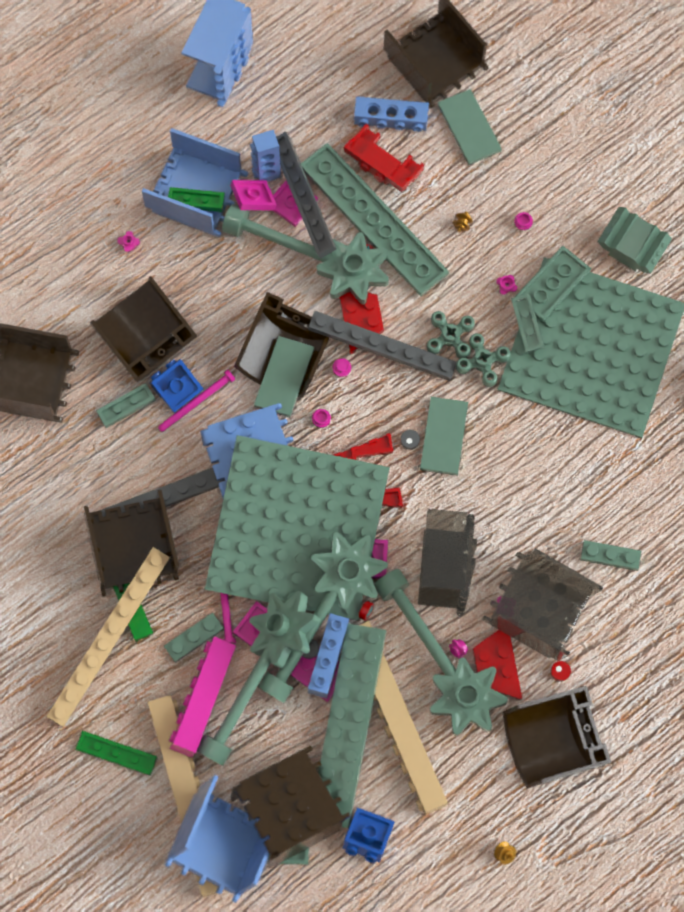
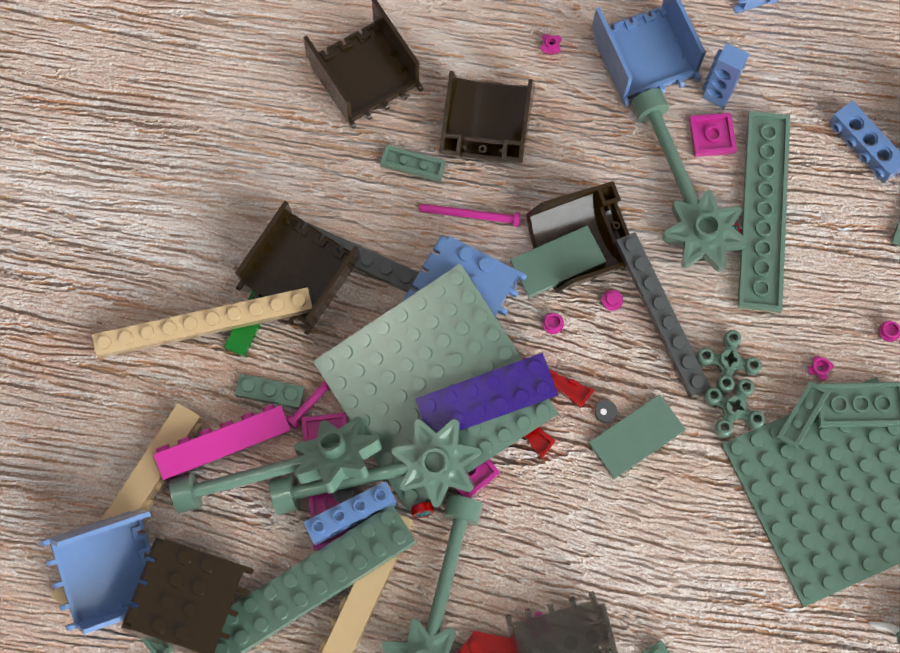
camera: 45 degrees right, 0 degrees up
green tile [75,730,158,776] -> none
blue plate [149,359,204,413] -> none
green plate [168,187,225,212] -> none
dark pink tile [230,180,277,211] -> none
dark grey plate [276,131,336,258] -> none
red wing [339,291,384,354] -> none
red bracket [344,124,425,192] -> none
clear smoke windscreen [418,509,477,616] -> none
dark pink plate [449,639,468,659] -> none
pearl gold wheel [452,211,473,232] -> none
none -> dark purple plate [415,353,558,432]

